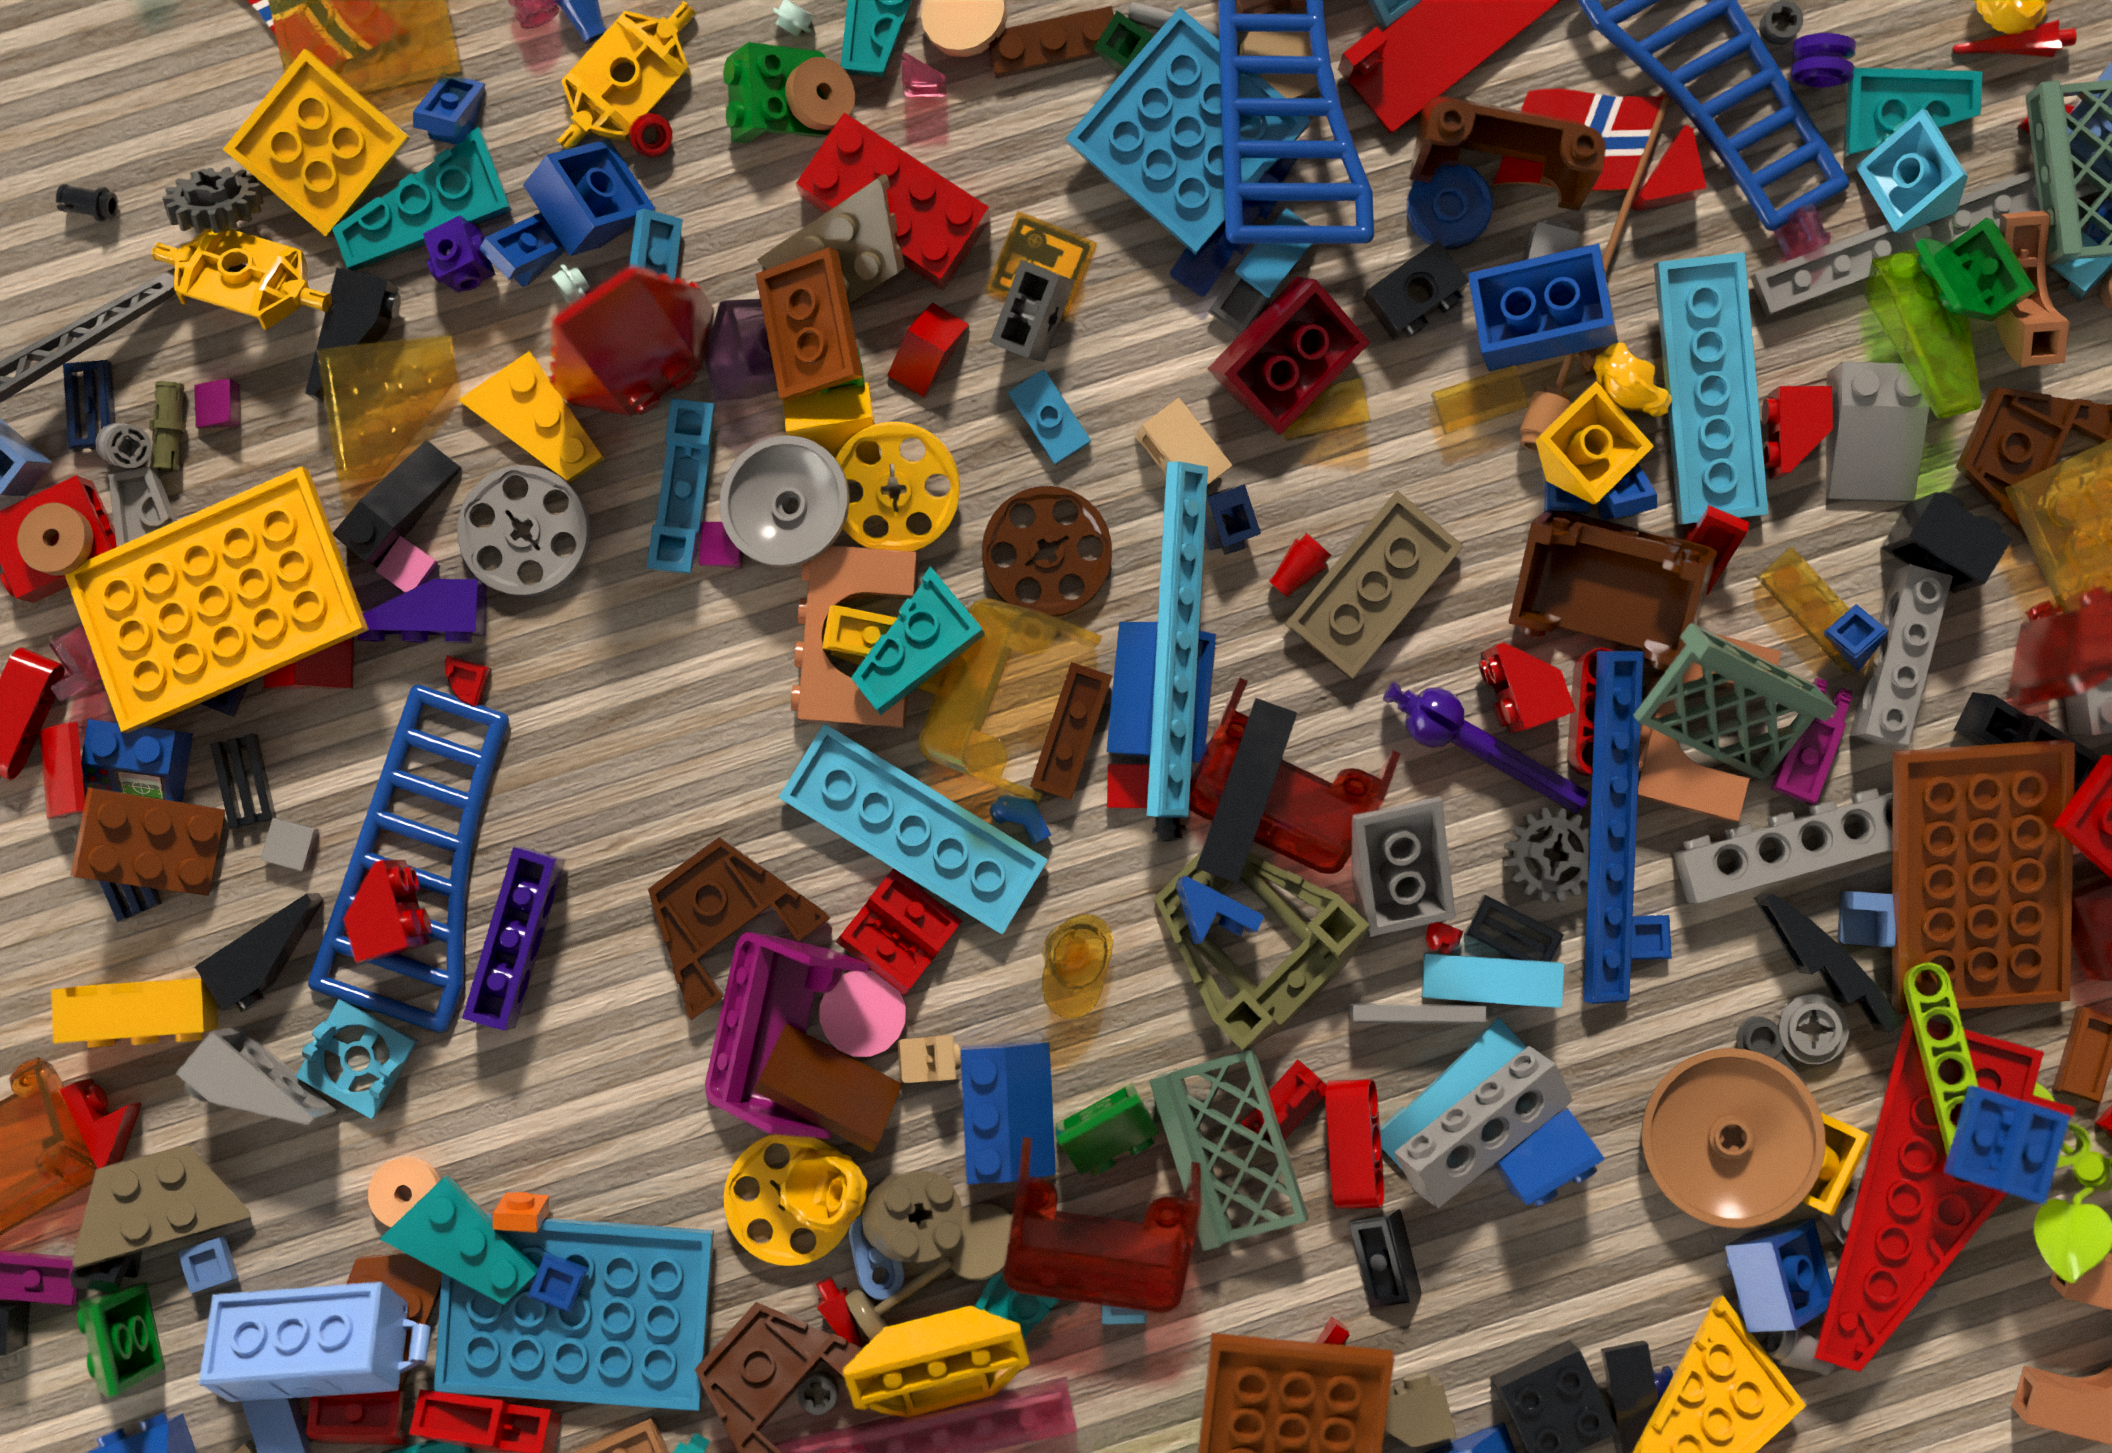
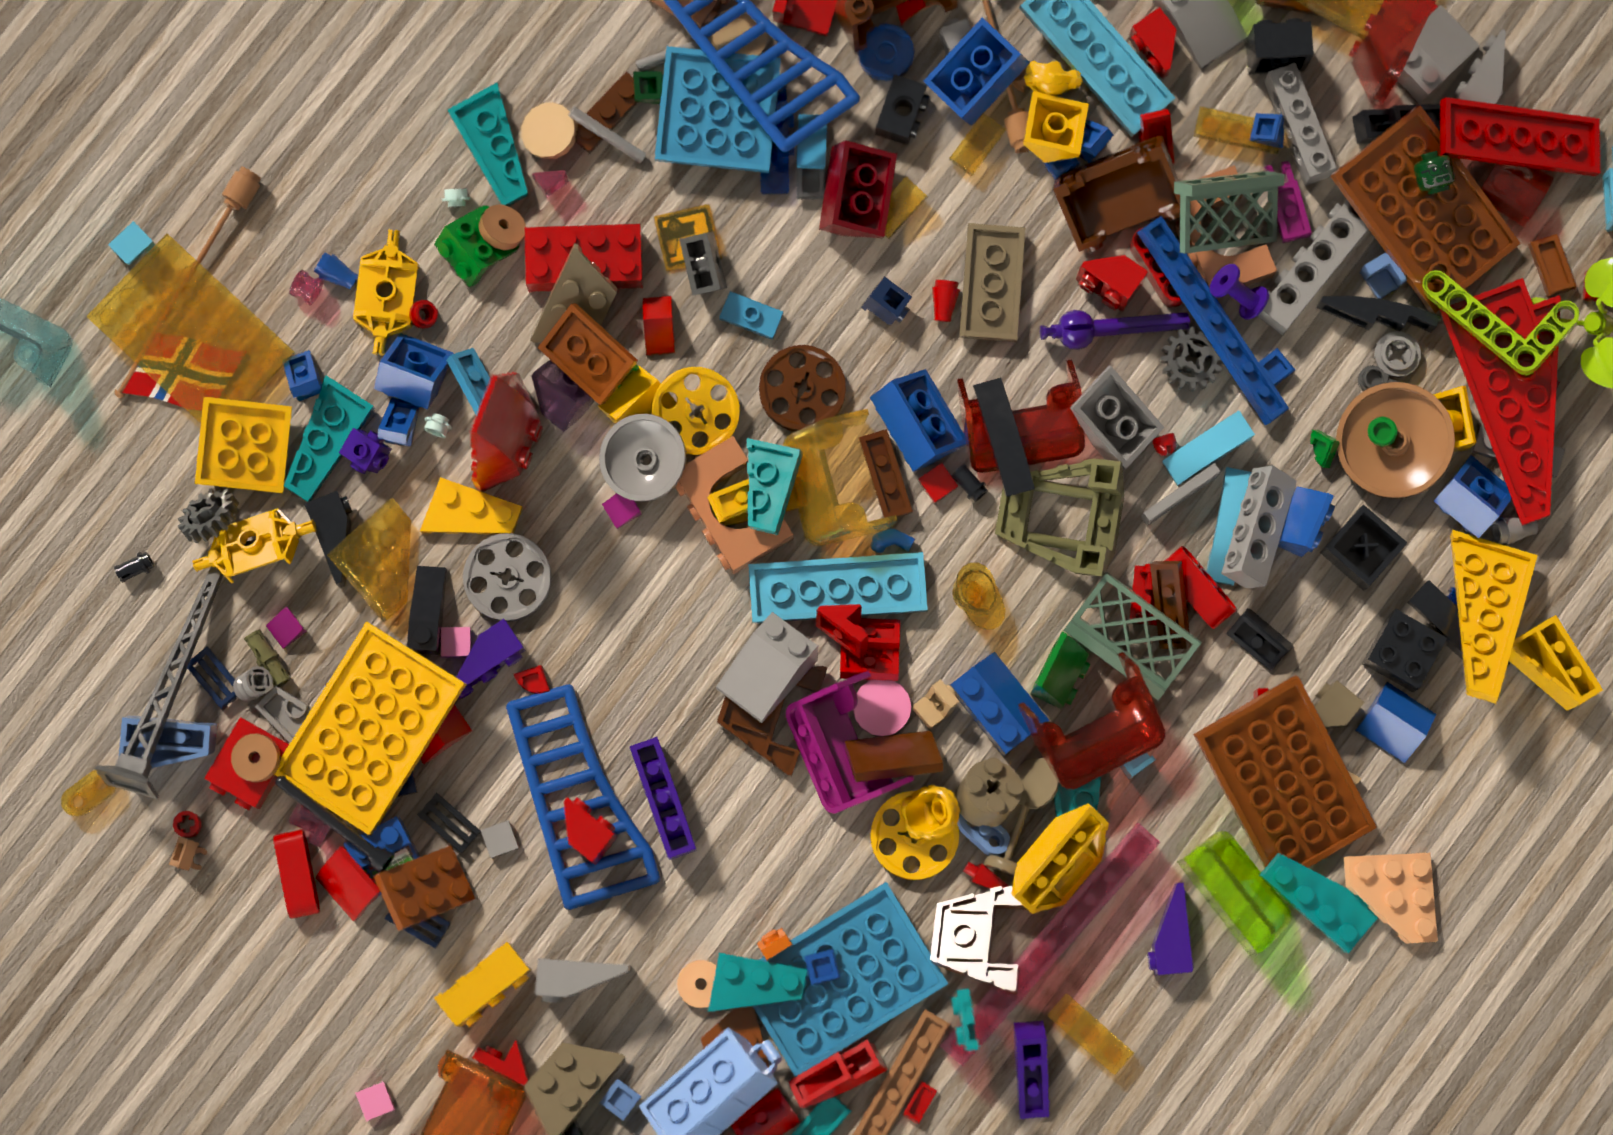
camera: 35 degrees left, 5 degrees down
black slope [194,893,324,1013] -> none
medium azure piece [295,999,418,1119] -> none
dark azure slope [647,398,715,574] -> none
dark grey bush [797,1371,839,1415] -> none
tan hinge [1134,397,1233,487] -> none
medium azure tile [1147,461,1208,818] -> none
blue slope [1175,875,1264,944] -> none
black tile [1464,895,1564,962] -> none
blue slope [1943,1085,2070,1204] -> none
none -> black piece [275,776,395,873]
none -> light grey bar [568,106,646,163]
none -> light grey slope [716,612,818,723]
none -> red slope [816,604,868,659]
none -> reddish brown plate [1150,561,1191,649]
none -> dark purple piece [1210,264,1269,320]
none -> green tile [1310,430,1340,468]
none -> black brick [1320,504,1408,591]
none -> green tile [1367,417,1397,447]
none -> dark green head [1414,150,1456,195]

